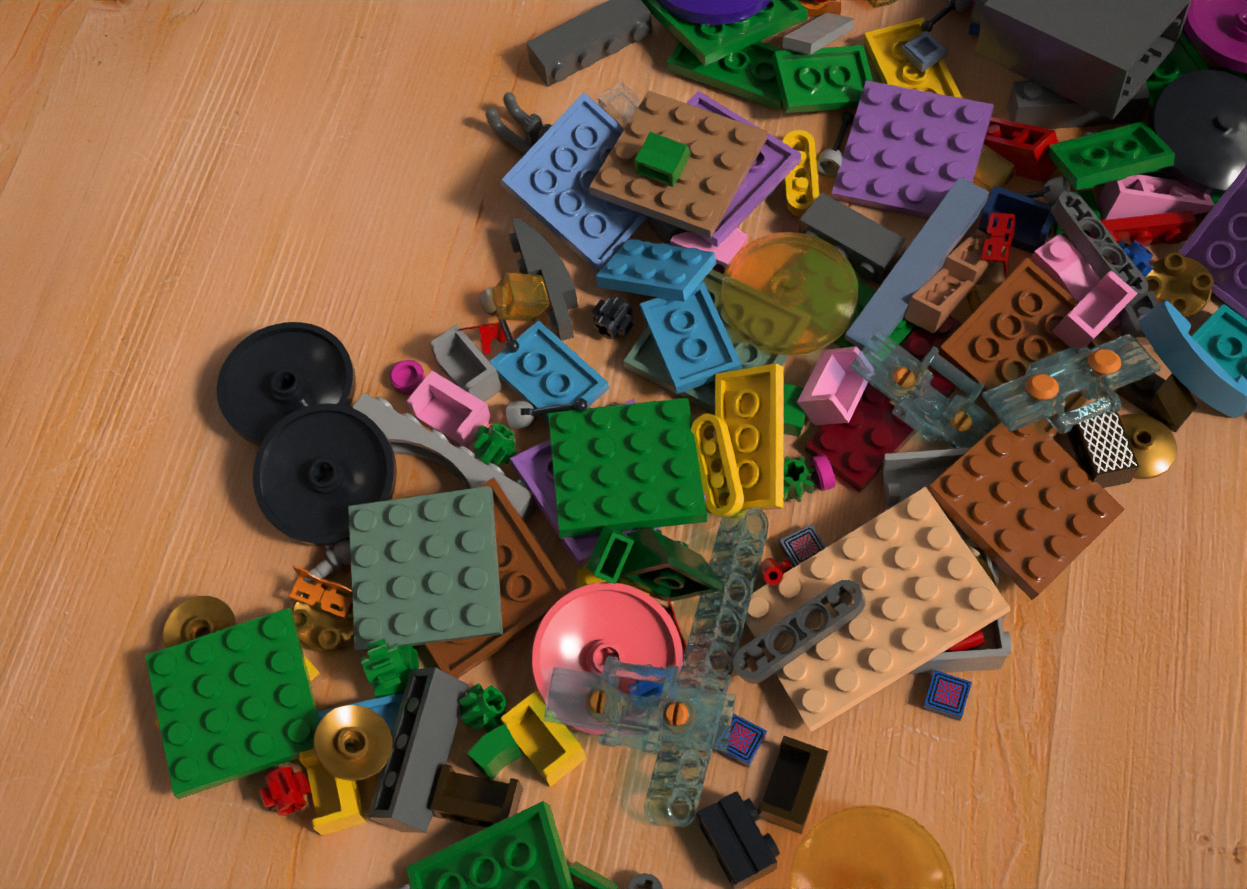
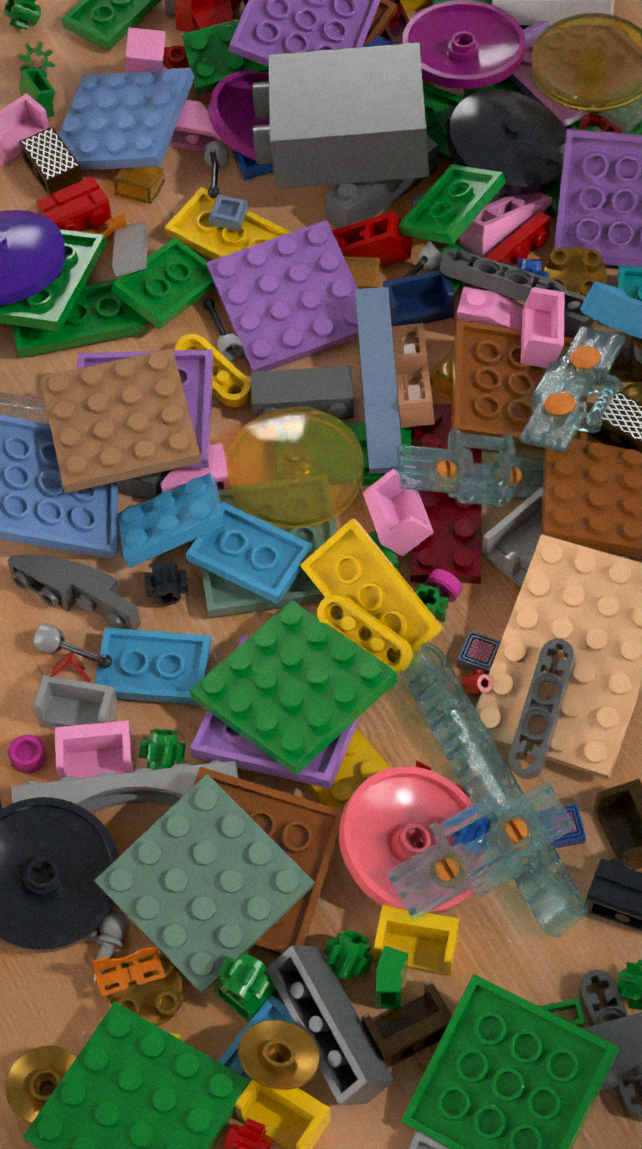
camera: 45 degrees left, 5 degrees down
clear yellow brick [492,273,550,321] -> none
hinge [506,398,588,429] -> none
green piece [586,525,634,584] -> none
dark green slope [619,527,723,602] -> none
green piece [634,131,691,187] -> none
red piece [981,213,1015,277] -> none

